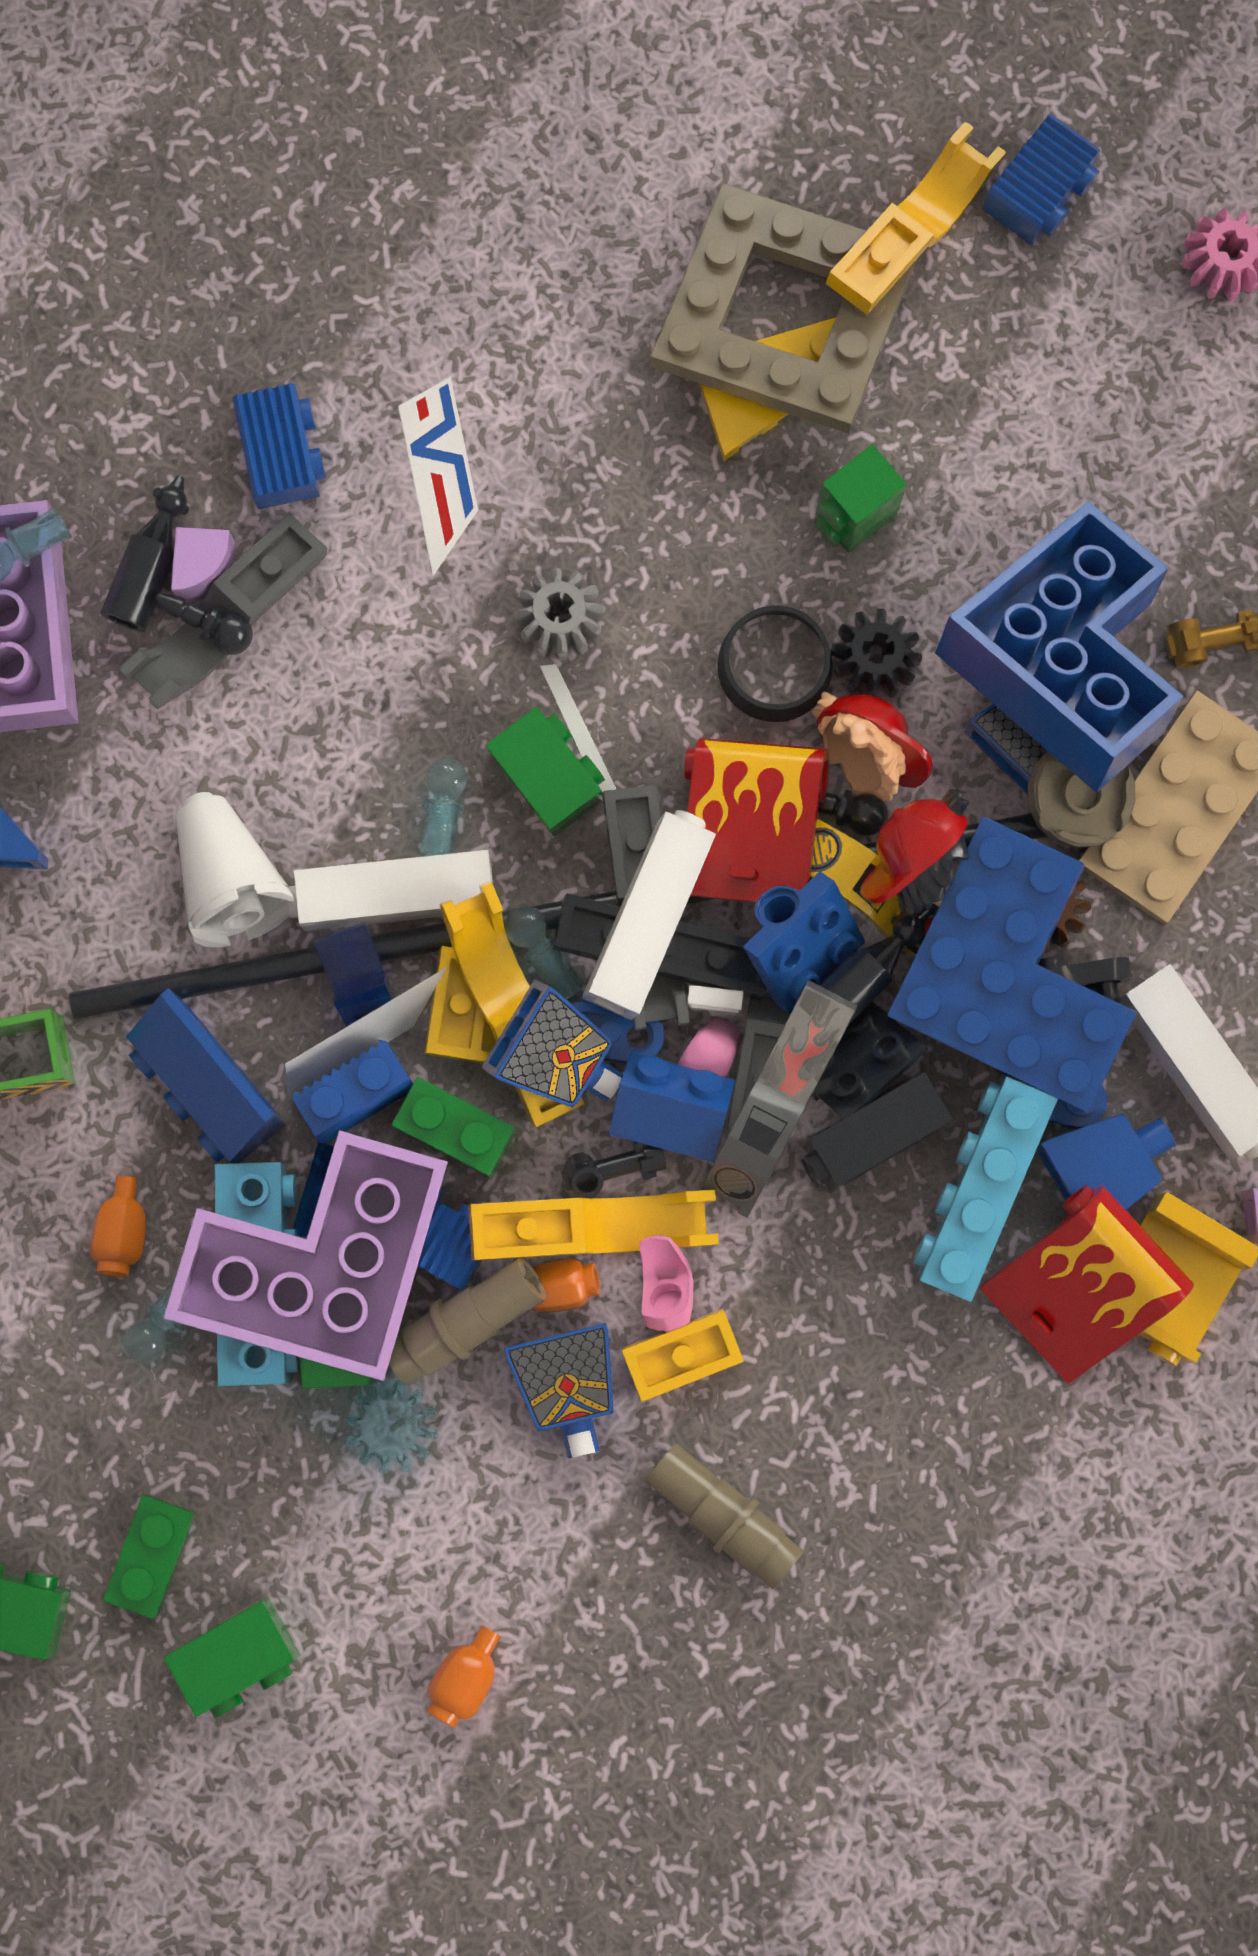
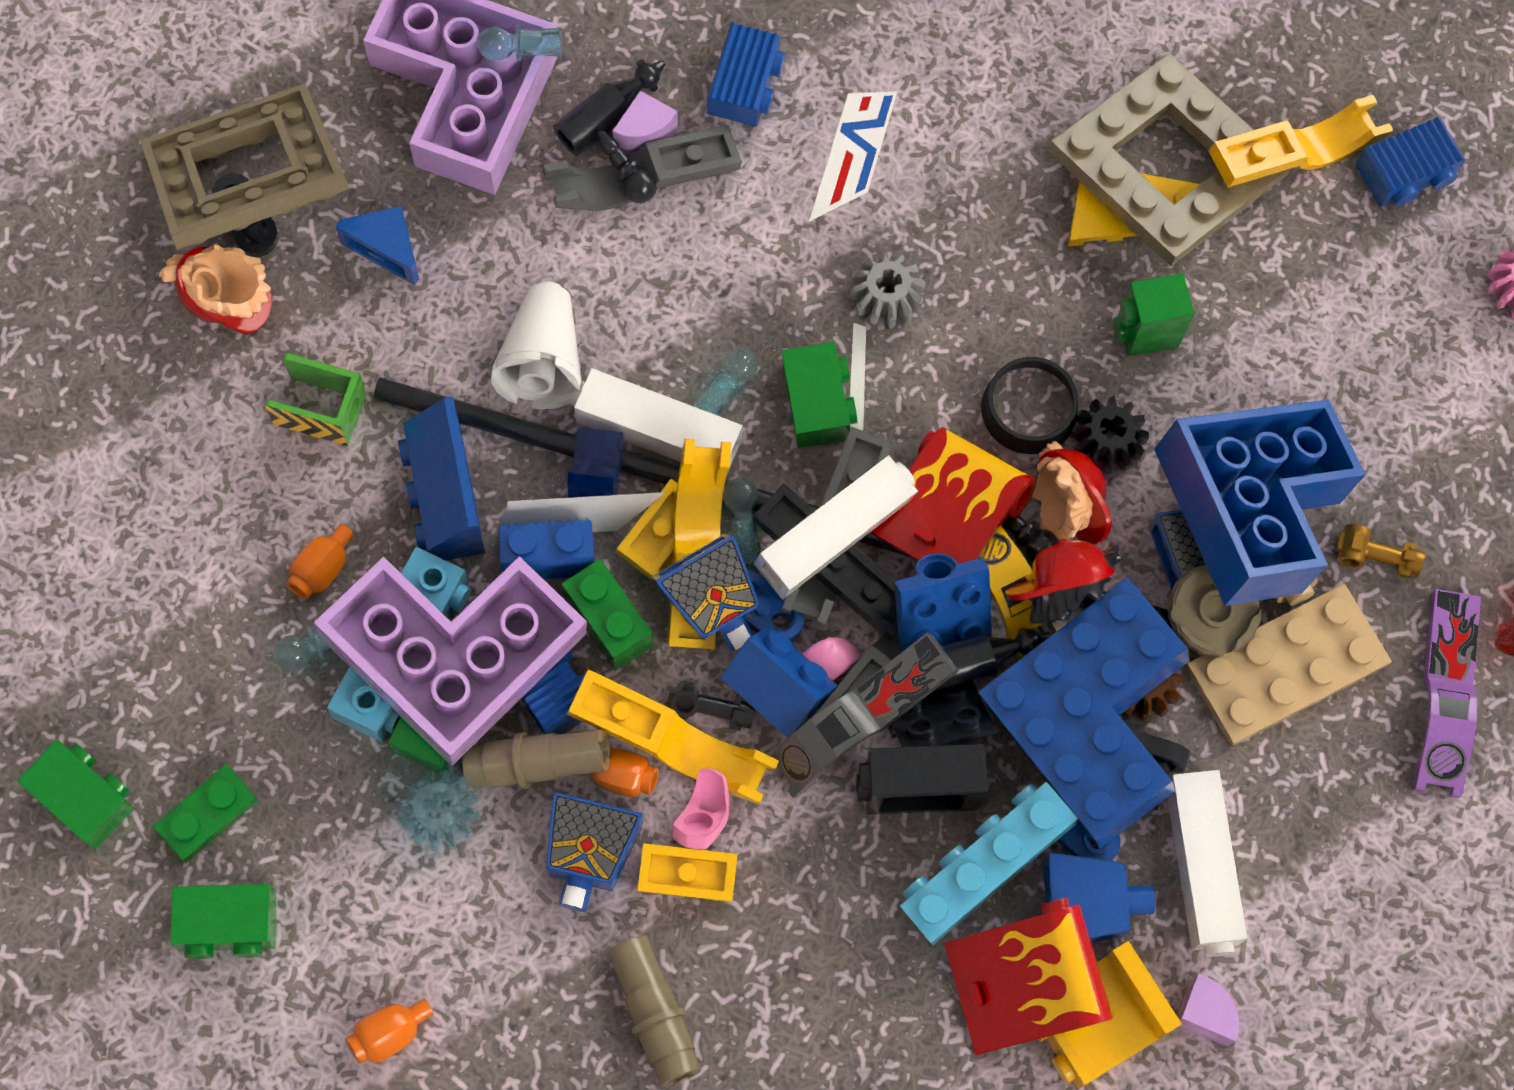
camera: 25 degrees right, 10 degrees down
white tile [687,985,743,1019] -> none

